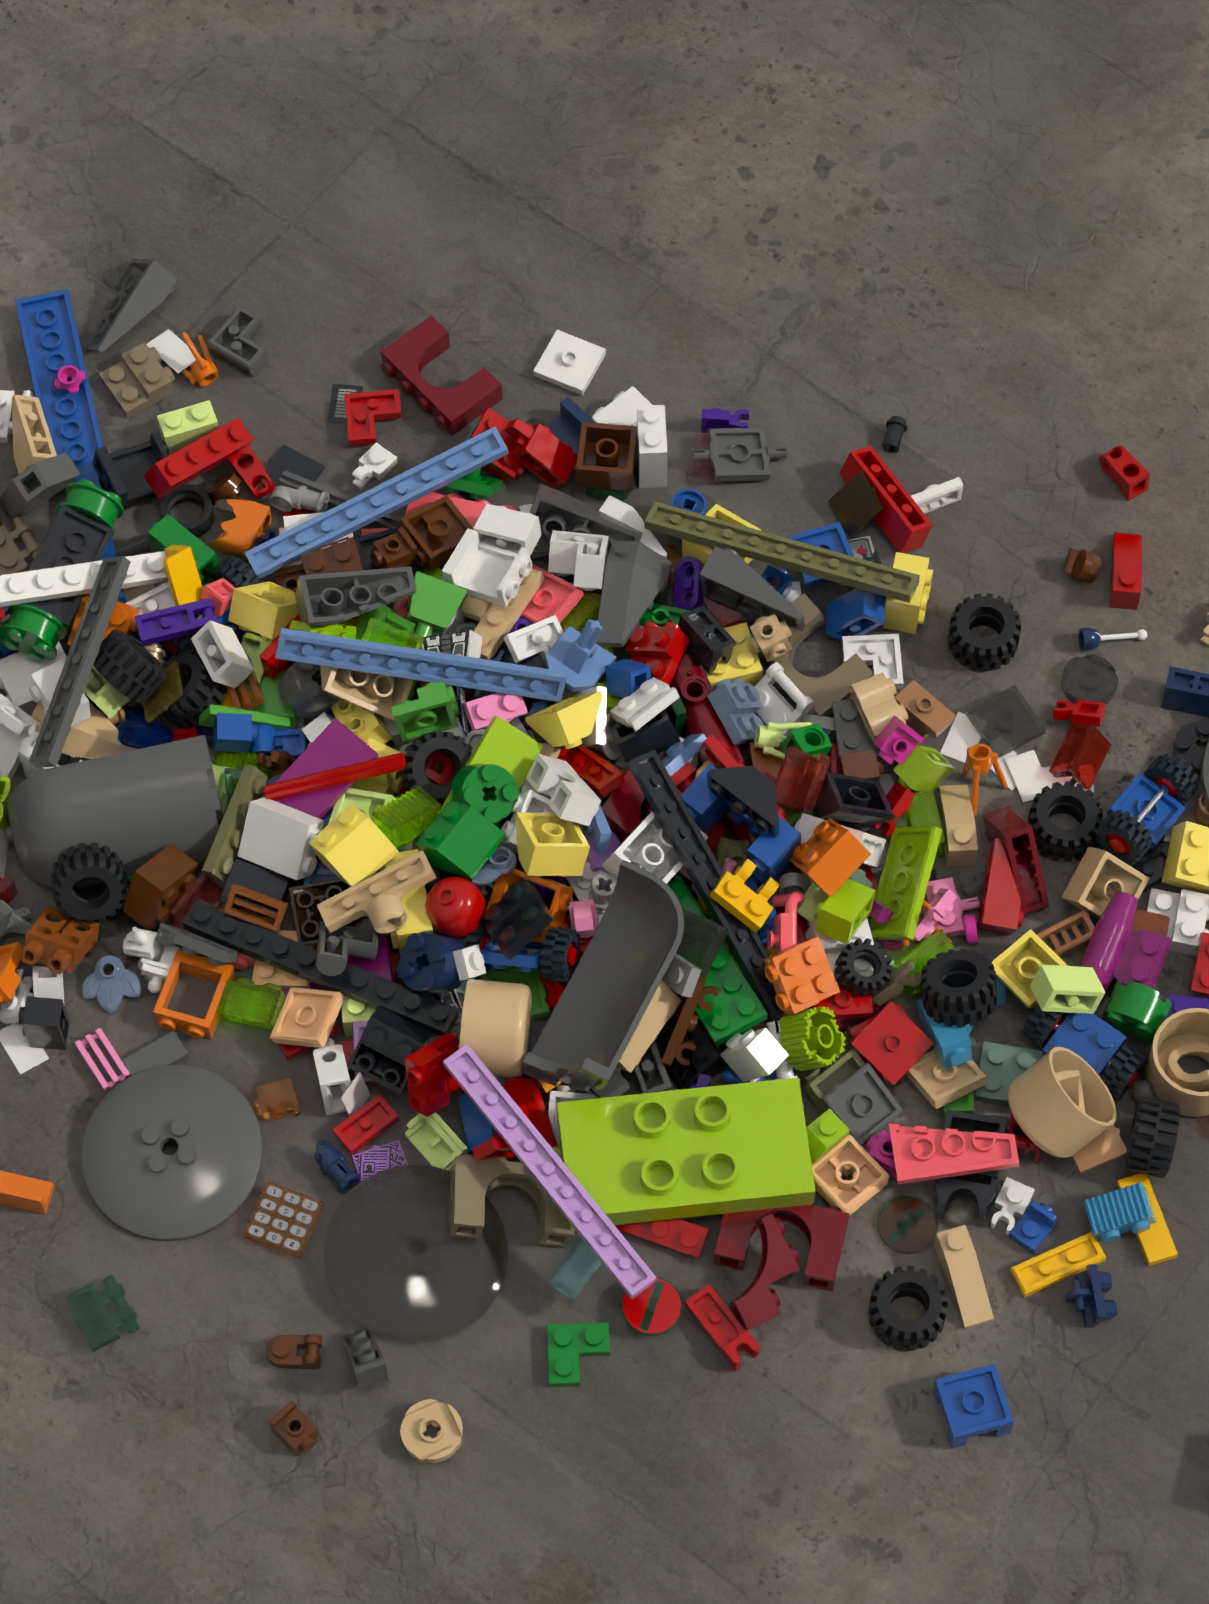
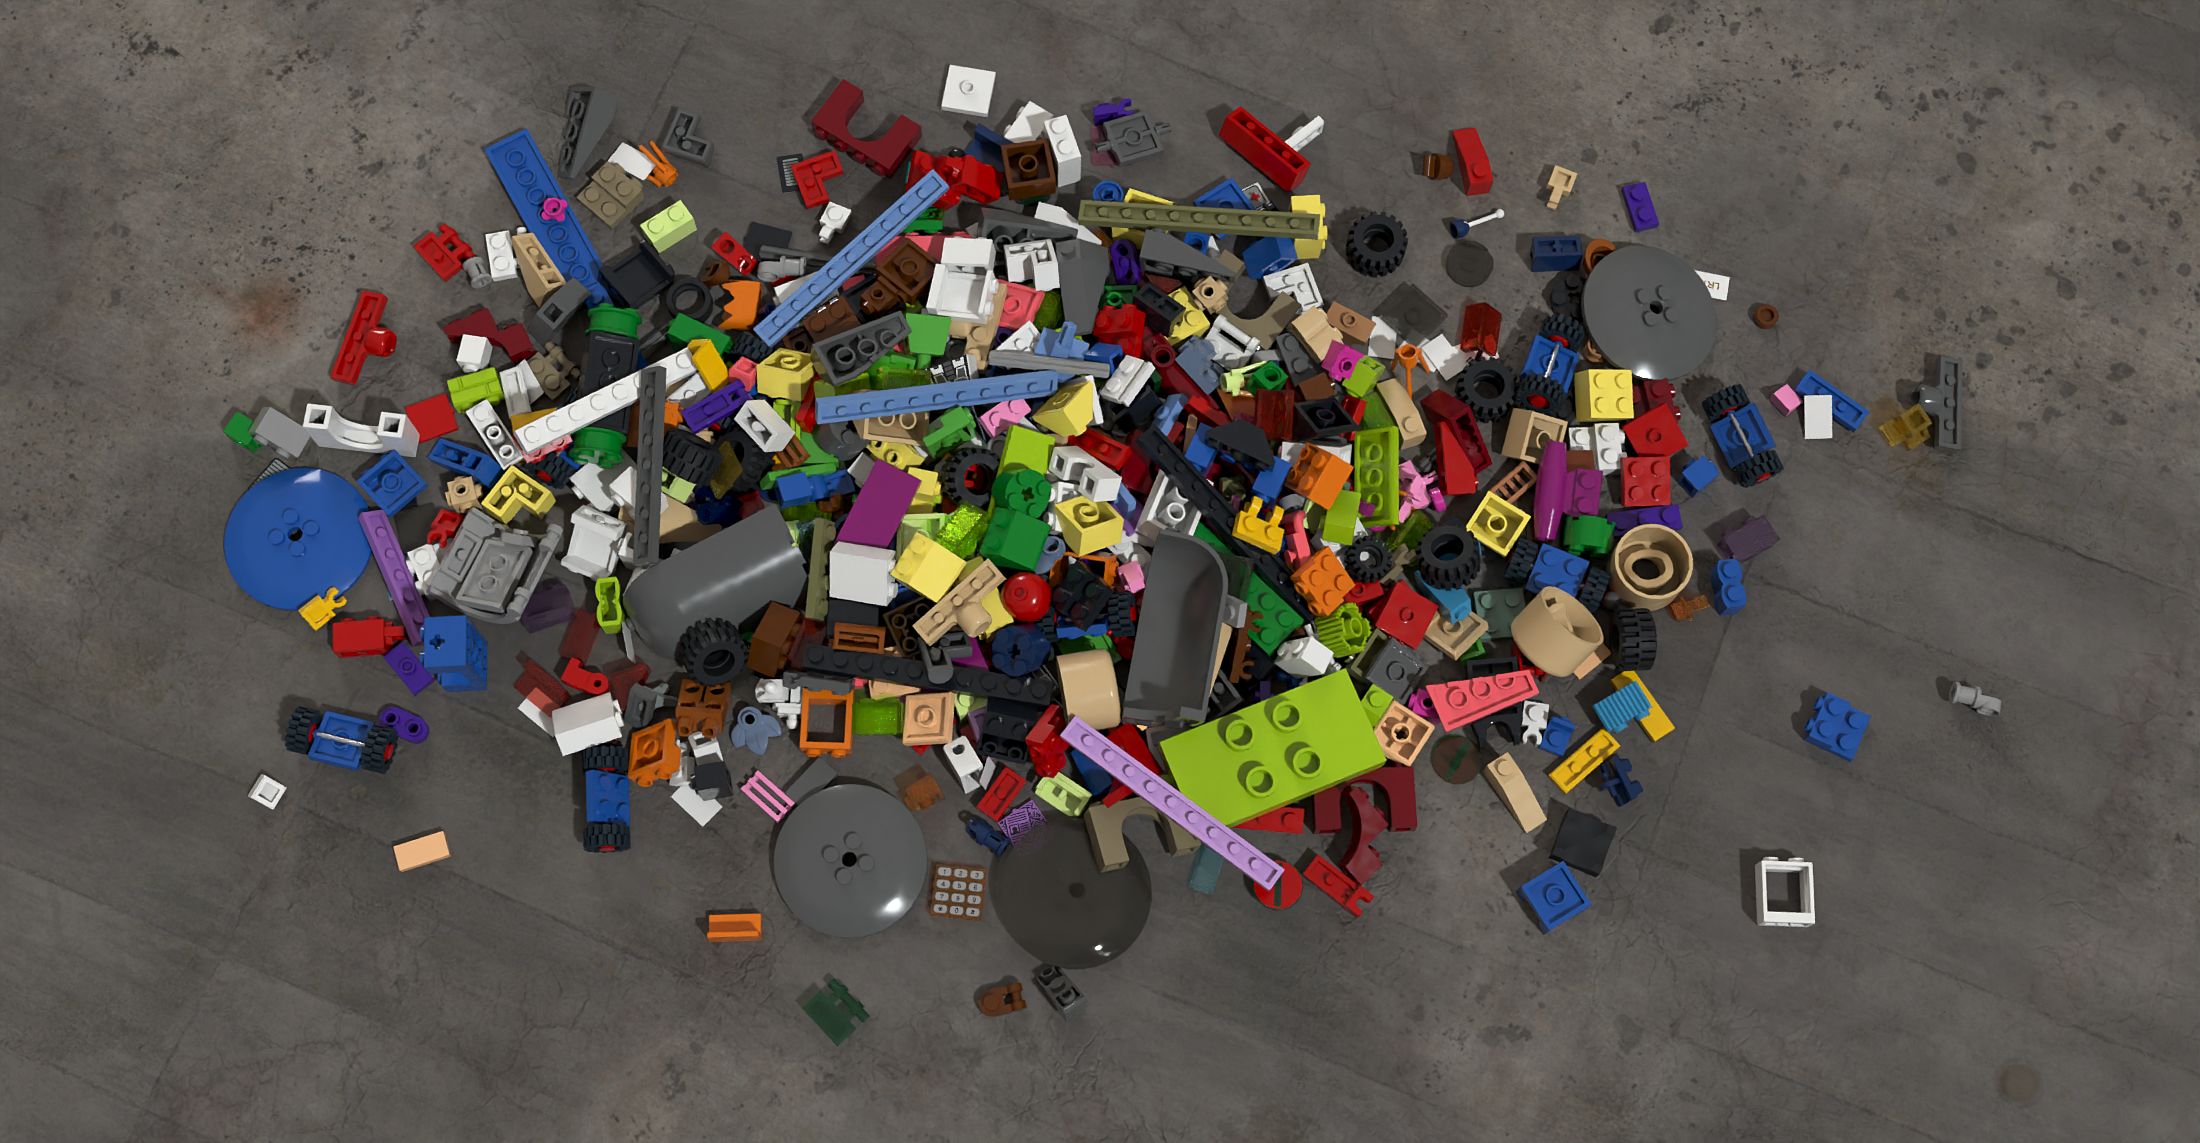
camera: 20 degrees left, 10 degrees up
red brick [143,417,254,499] -> none
red axle [264,753,406,801] -> none
reddish brown brick [269,1400,319,1456] -> none
tan plate [400,1399,463,1464] -> none
white plate [453,944,486,981] -> none
green plate [547,1322,610,1388] -> none
light grey bush [588,873,617,911] -> none
dark brown piece [828,472,885,538] -> none
black tyre [868,1266,948,1351] -> none
black pin [882,416,908,453] -> none
yellowish green brick [1030,965,1106,1014] -> none
red plate [1053,700,1106,727] -> none
red leg [1099,445,1150,501] -> none
none -> light grey axle [988,350,1110,378]
none -> black brick [1549,808,1617,877]

